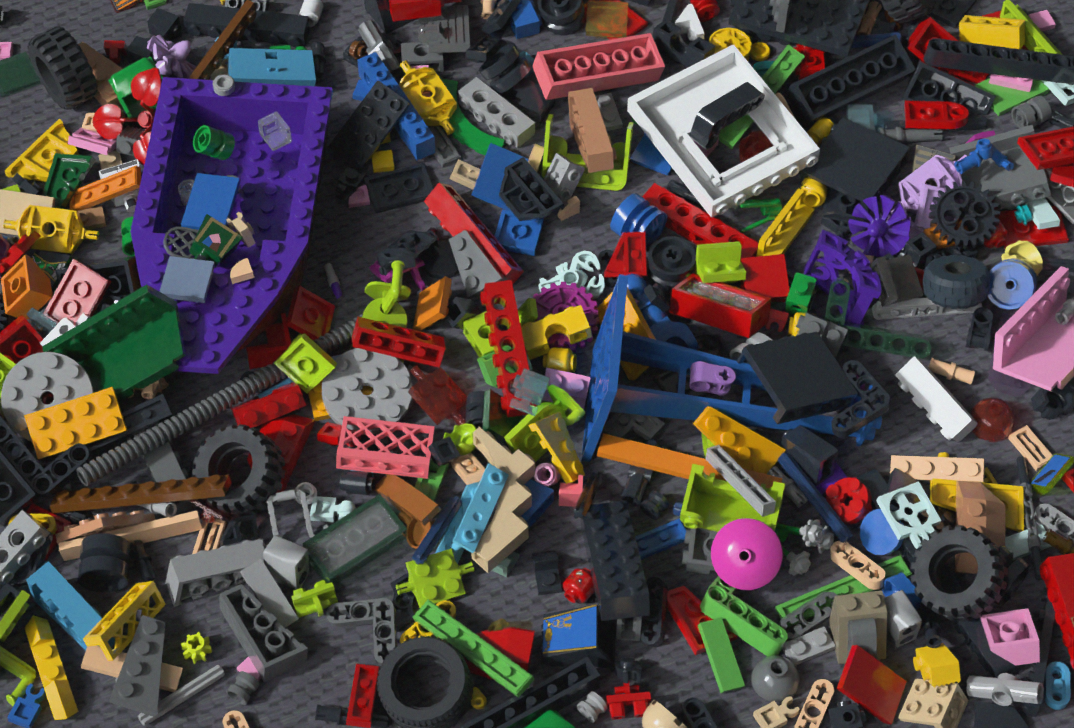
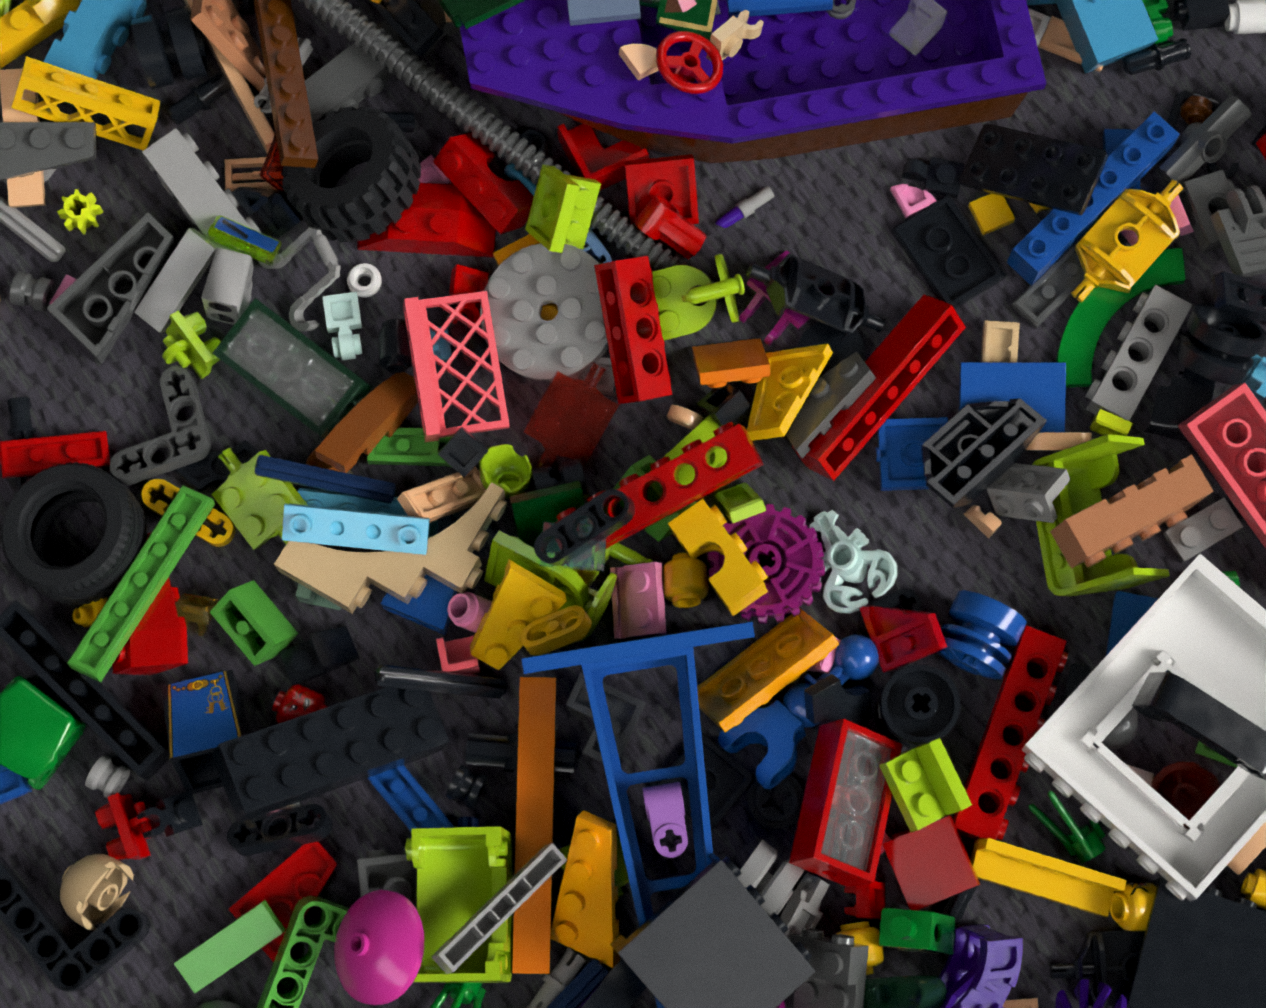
camera: 75 degrees right, 20 degrees up
none -> slope [207,215,282,266]
none -> bright green brick [210,580,299,666]
none -> yellow plate [520,605,592,656]
none -> black beam [534,489,635,566]
none -> red piece [634,194,707,260]
none -> red piece [656,31,723,94]
none -> light nougat tile [666,405,703,430]
none -> yellow wing [747,343,833,441]
none -> neon yellow tile [1089,409,1133,436]

